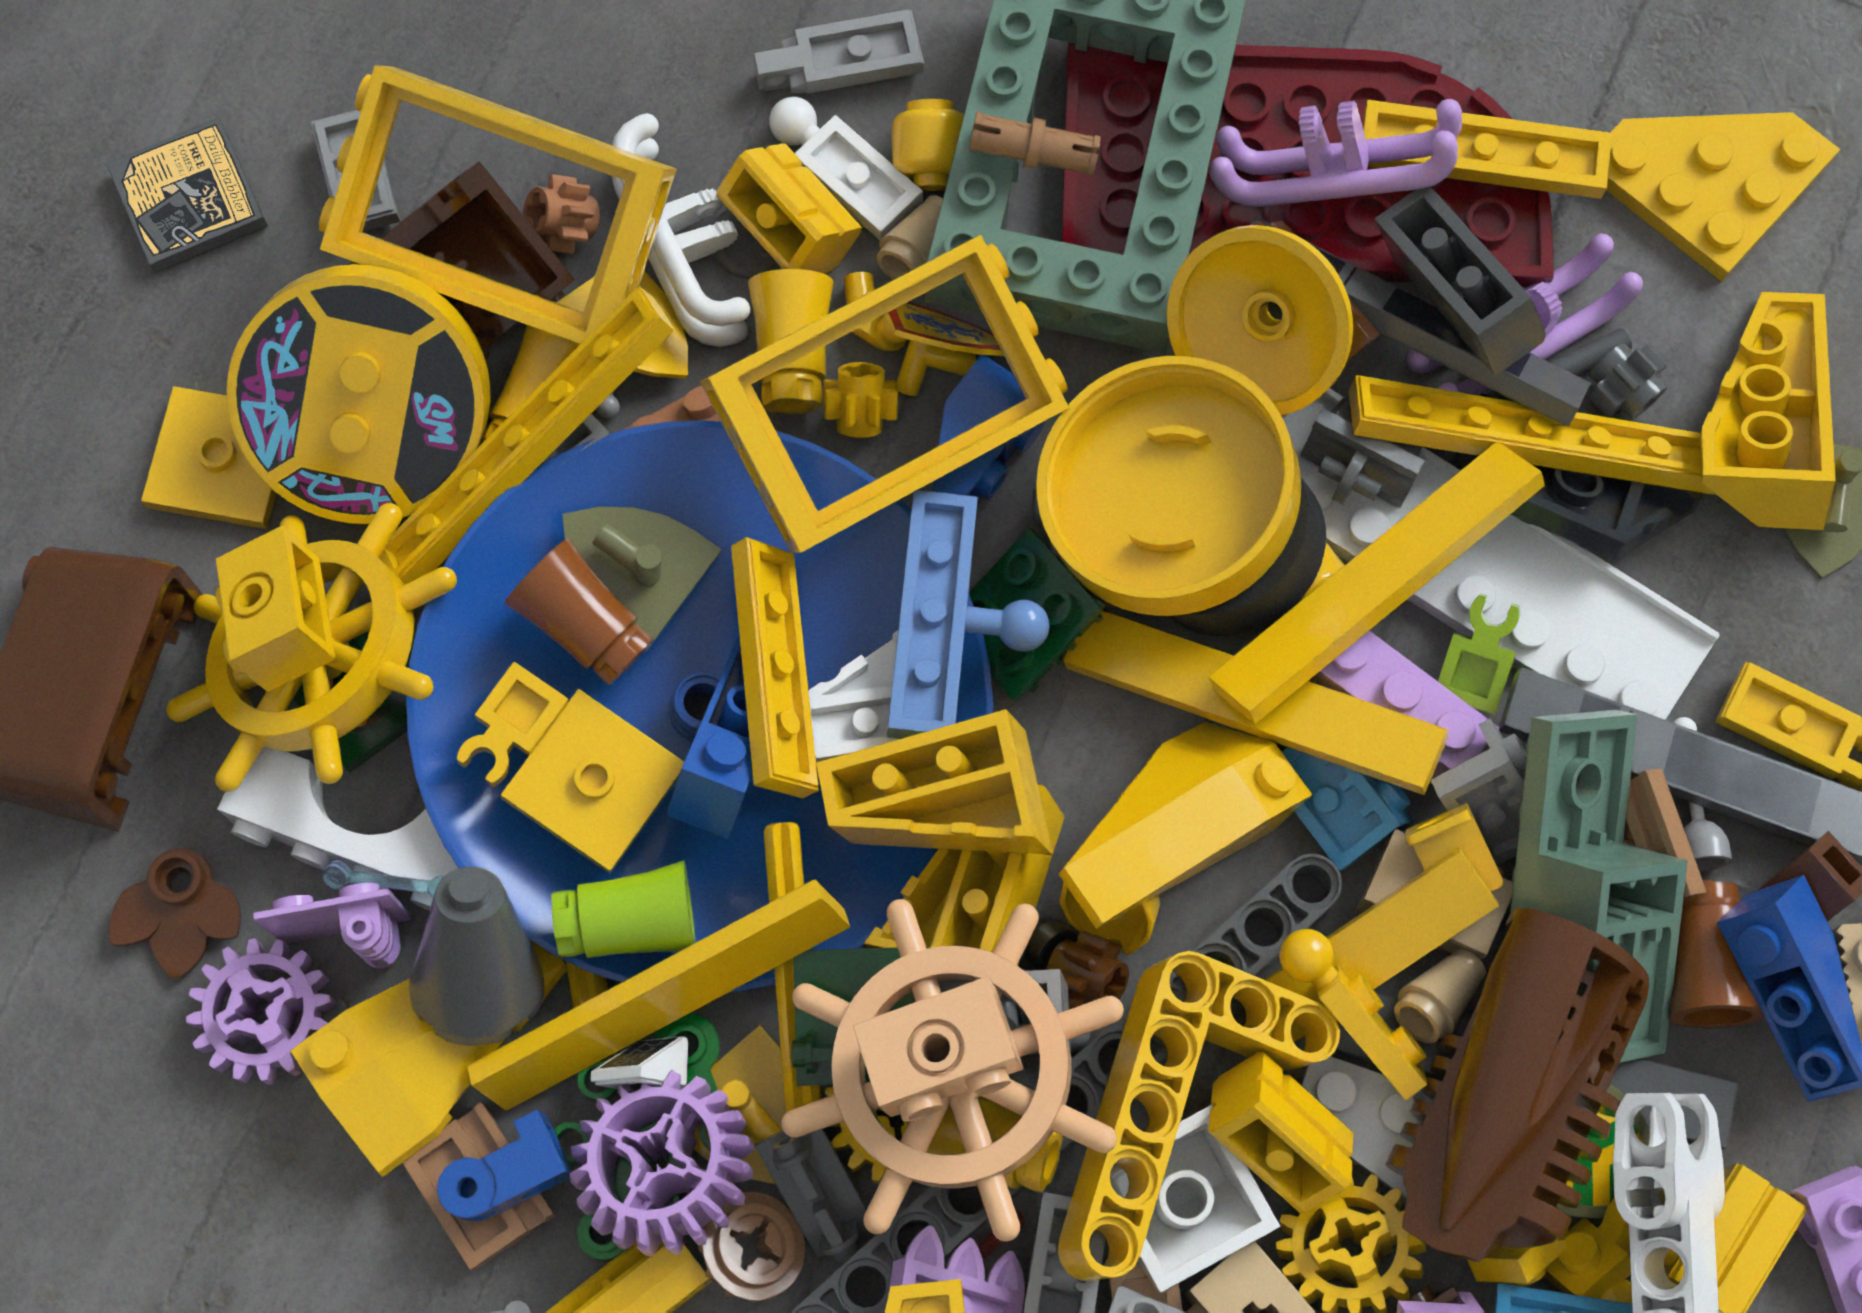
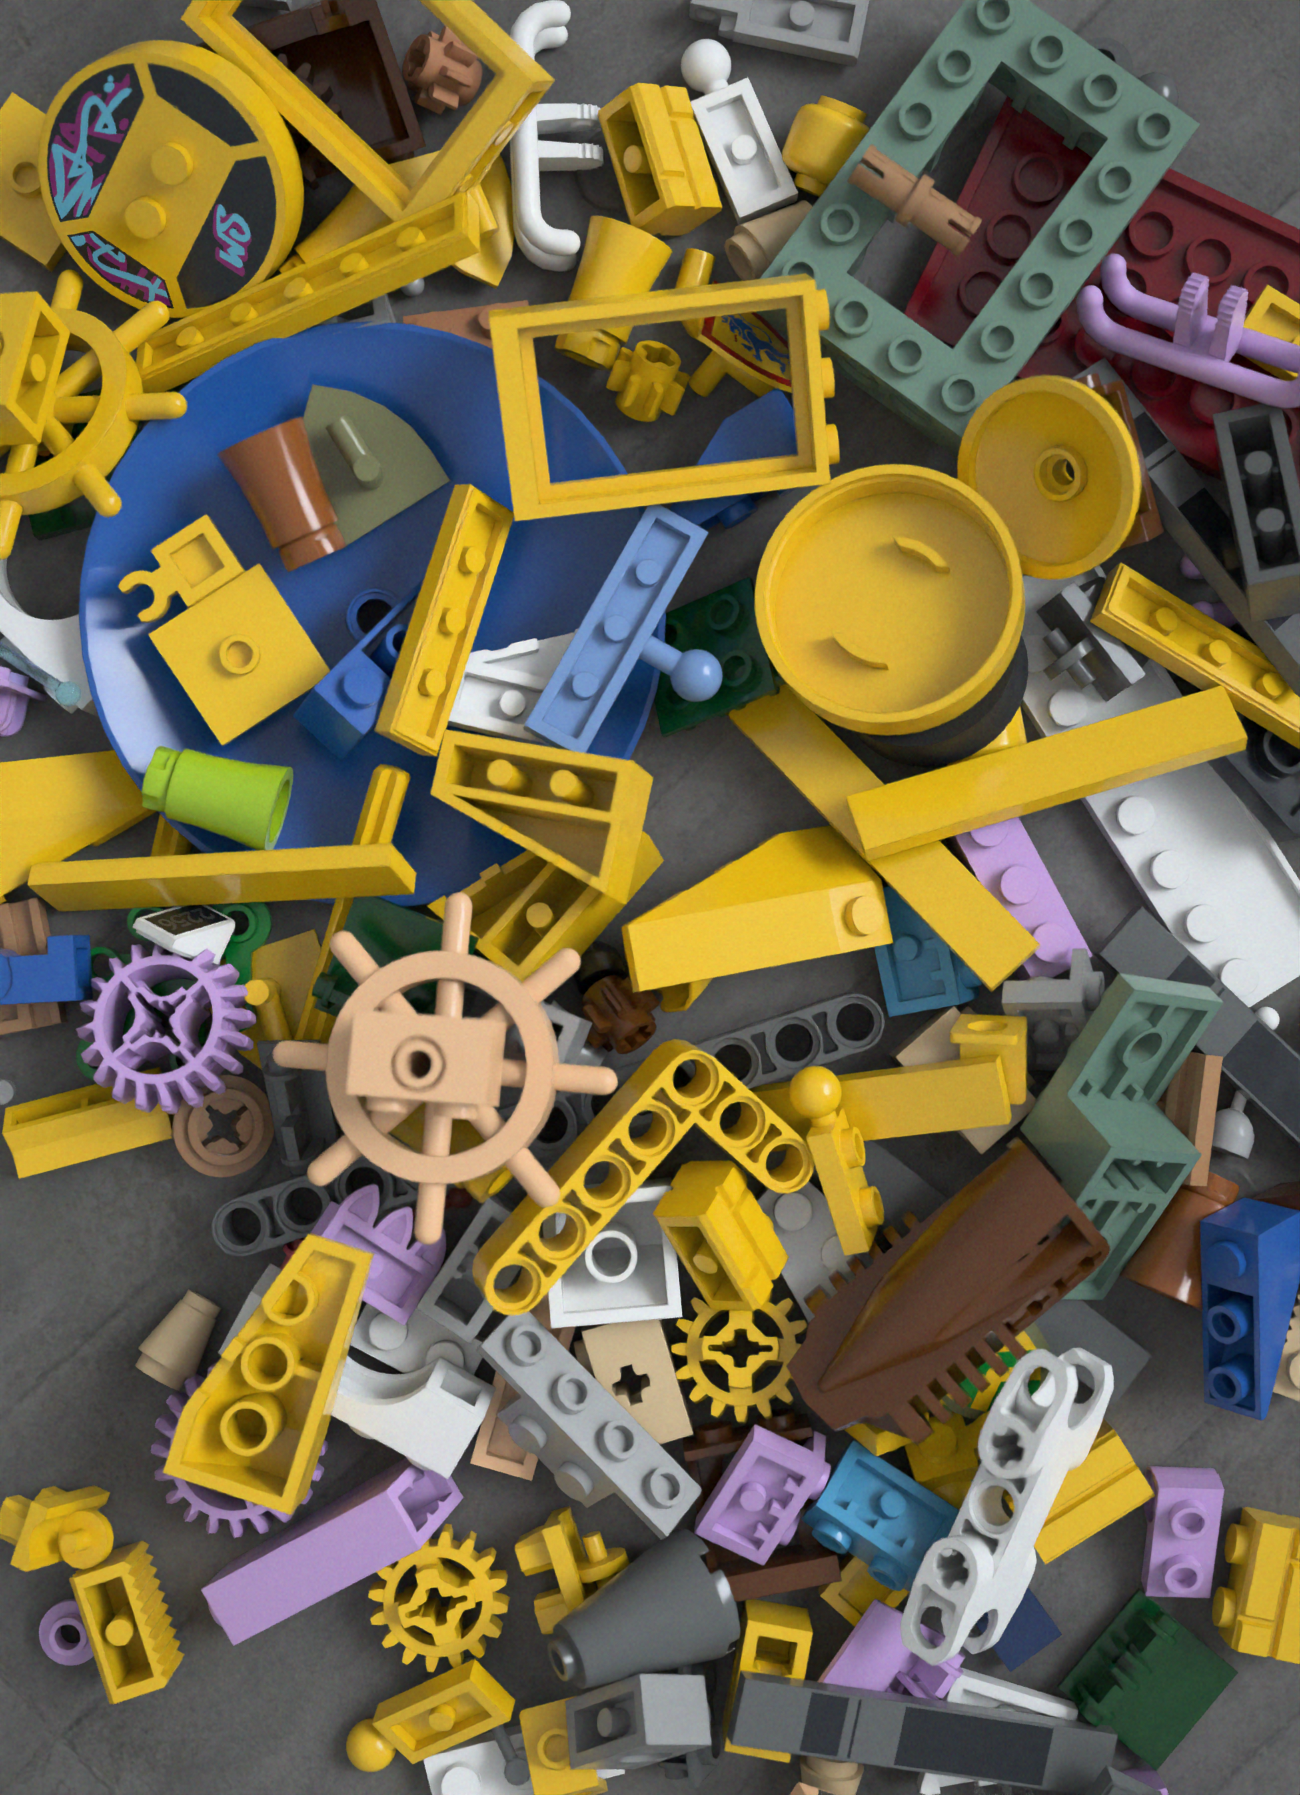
camera: 30 degrees right, 15 degrees up
dark grey cone [409,867,544,1046] -> none
tan cone [1394,948,1486,1043] -> none
lime plate [1438,593,1520,715] -> none

